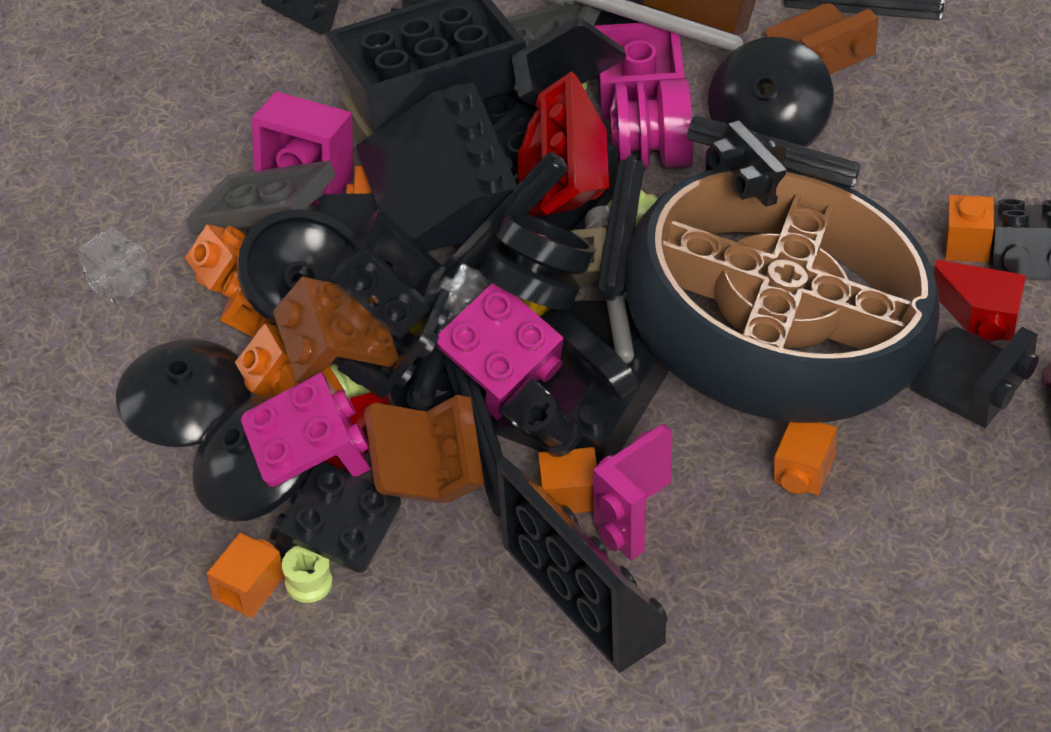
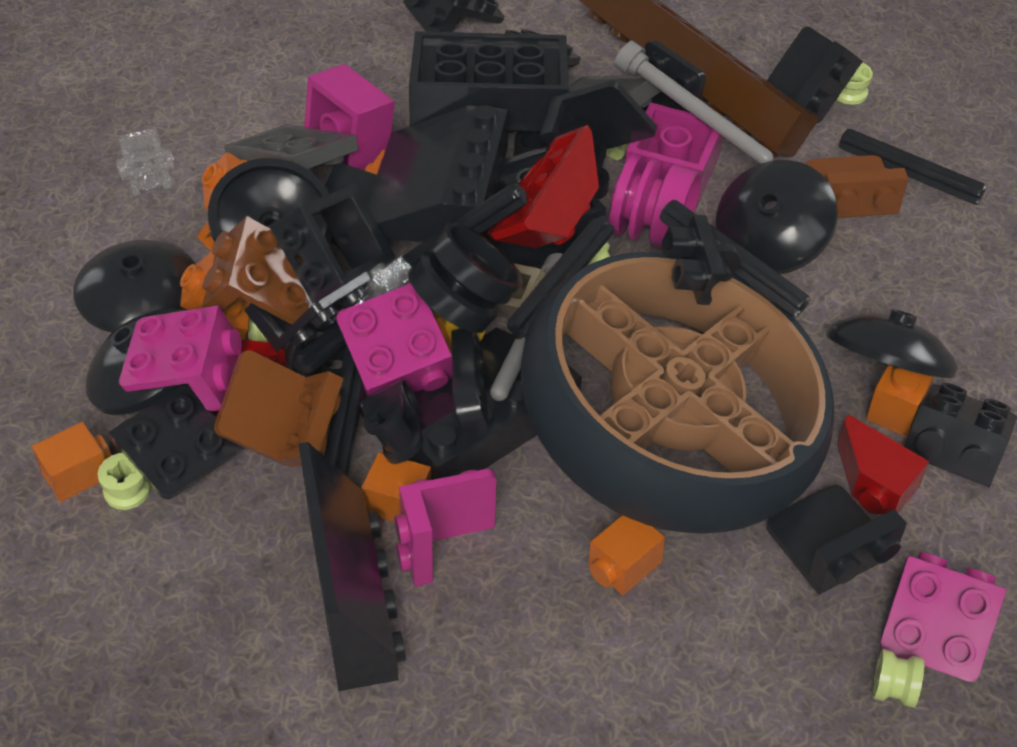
camera: 20 degrees right, 0 degrees up
none -> black dish [826,309,958,378]

